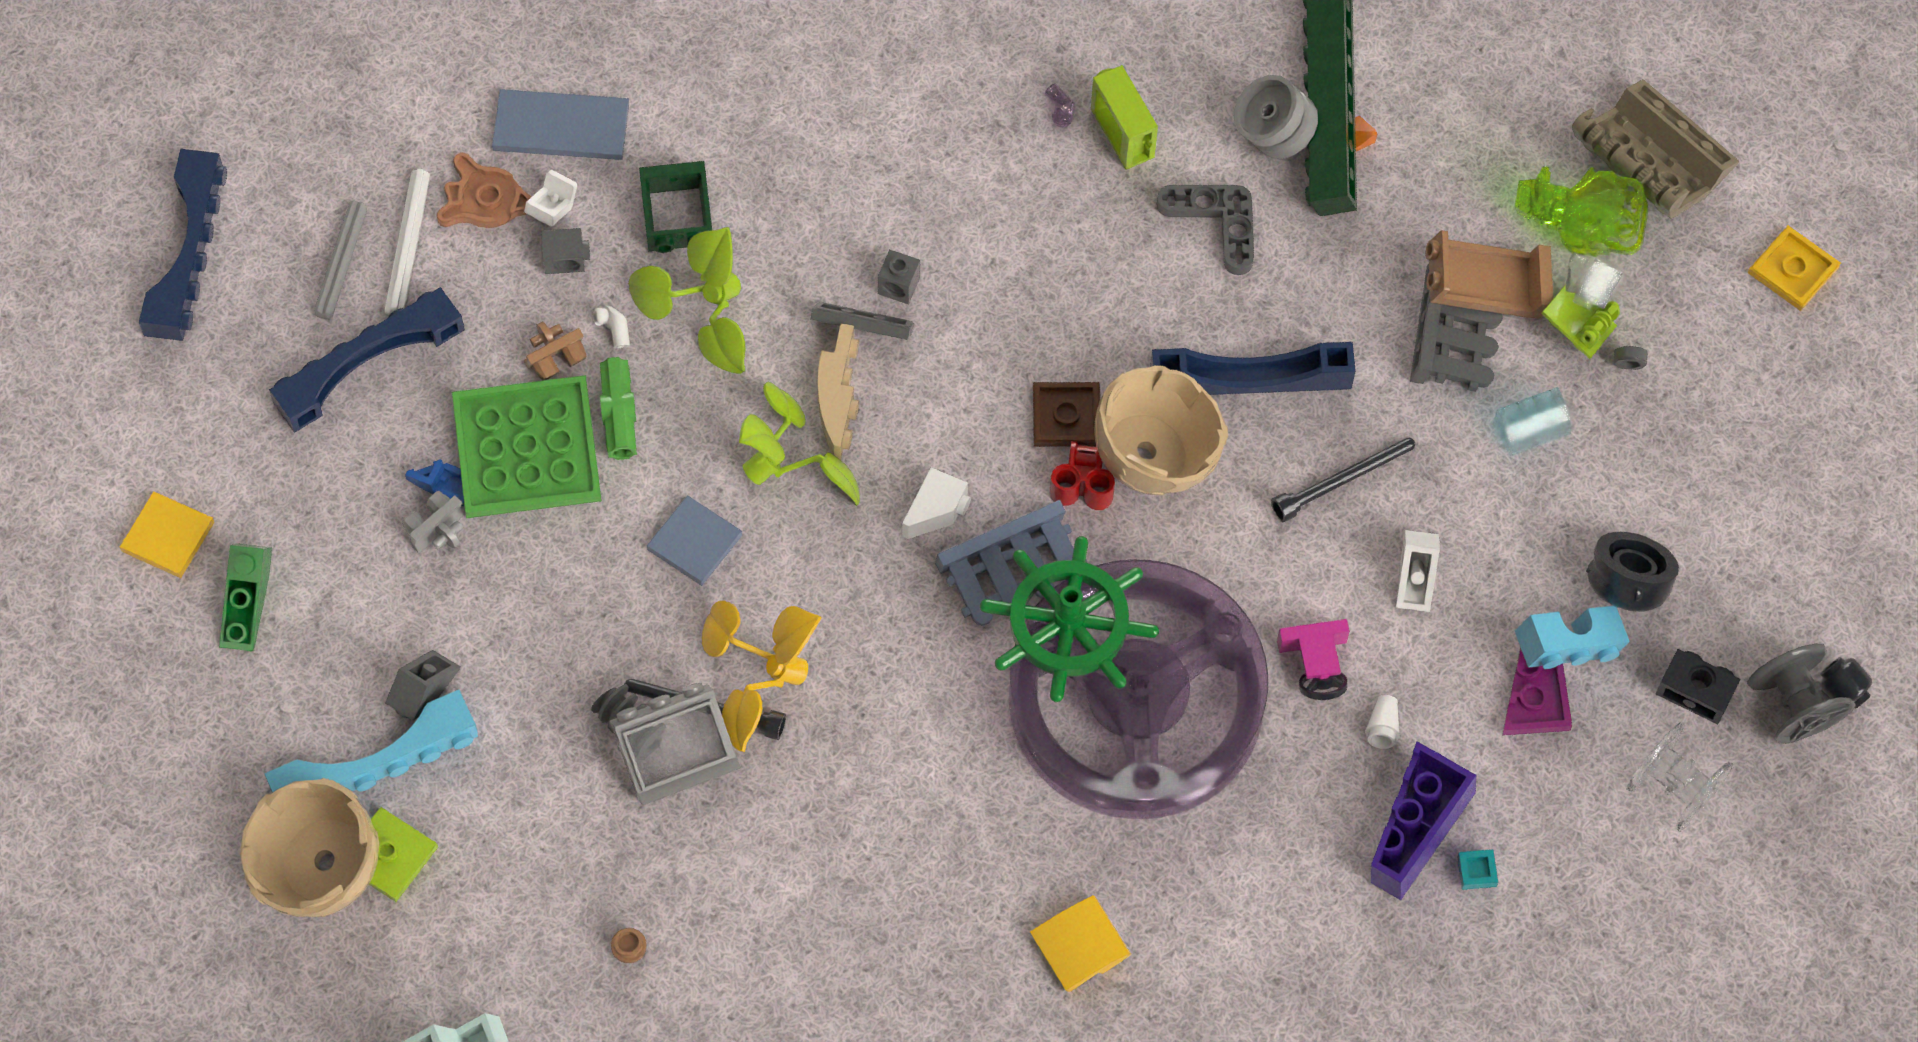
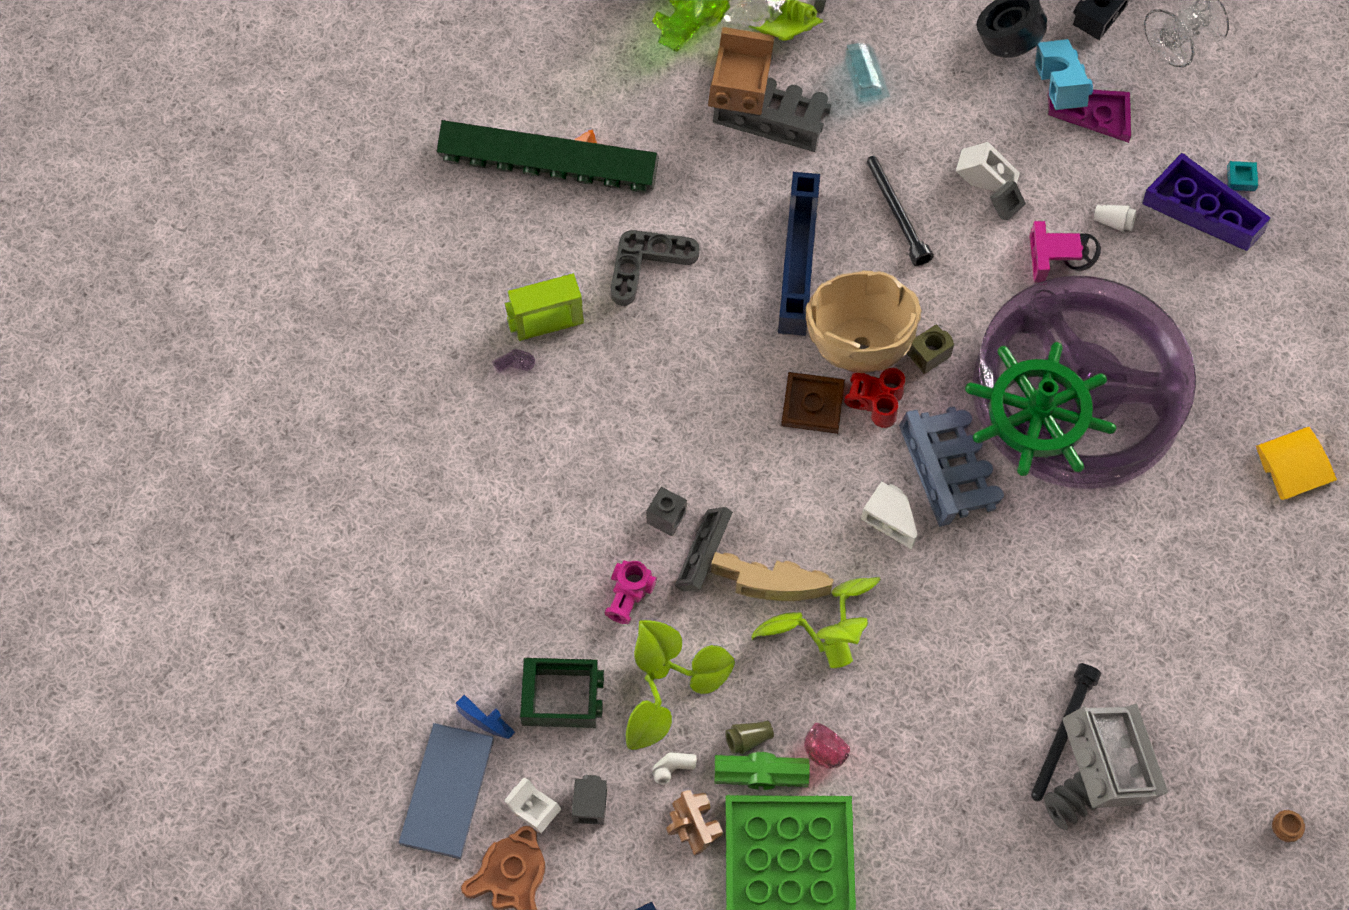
camera: 80 degrees left, 0 degrees up
sand blue tile [647,495,743,586] -> none
yellow plant [702,600,822,752] -> none
light grey wheel [1233,75,1318,159] -> none
none -> blue slope [455,695,515,739]
none -> dark pink connector [604,560,657,624]
none -> olive cone [725,720,774,755]
none -> clear pink hair [804,722,850,769]
none -> olive brick [907,324,954,374]
none -> dark grey plate [990,181,1026,220]

